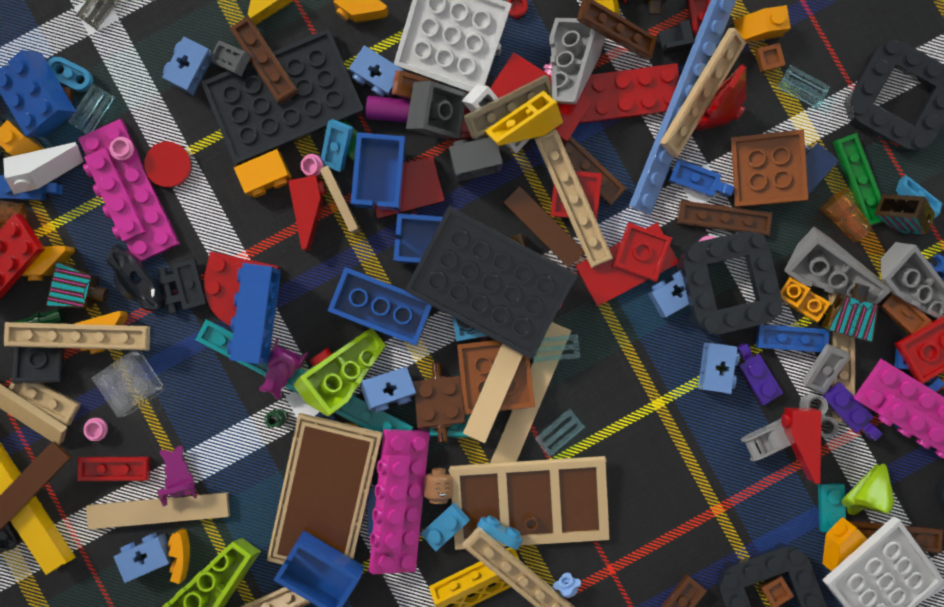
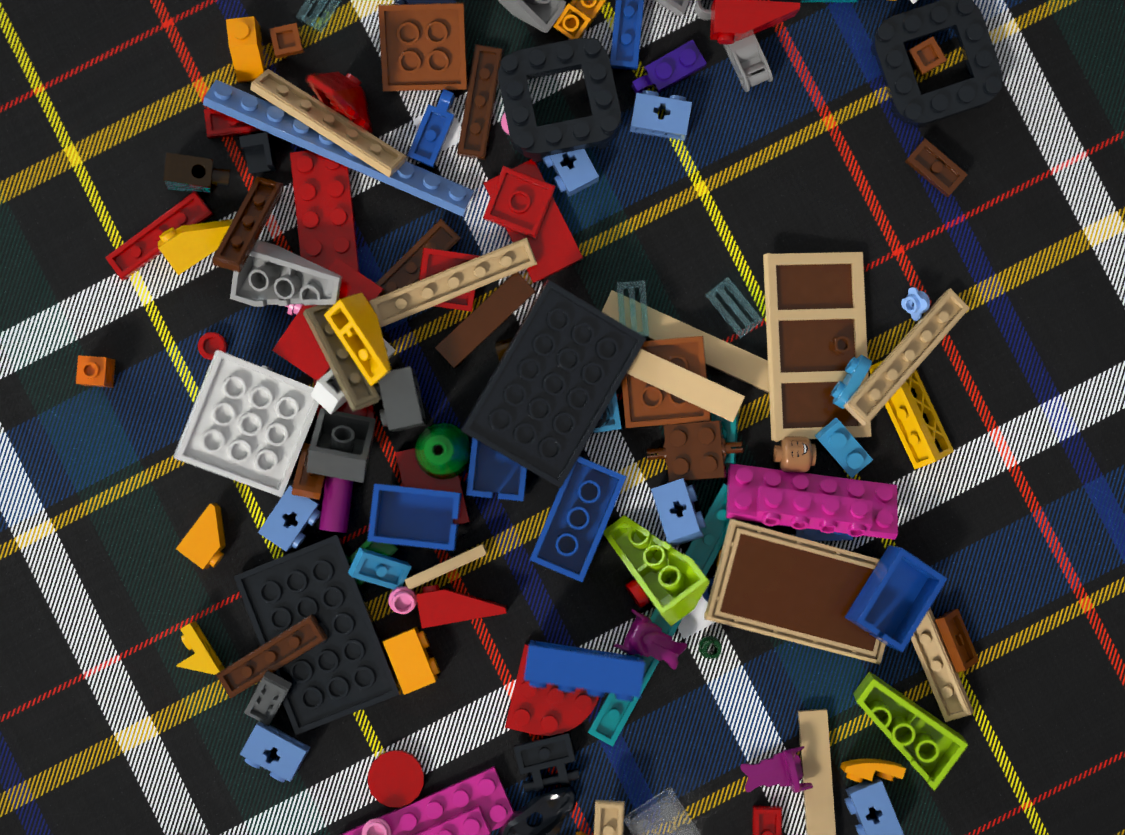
camera: 85 degrees left, 0 degrees up
none -> green cone [415,423,471,480]

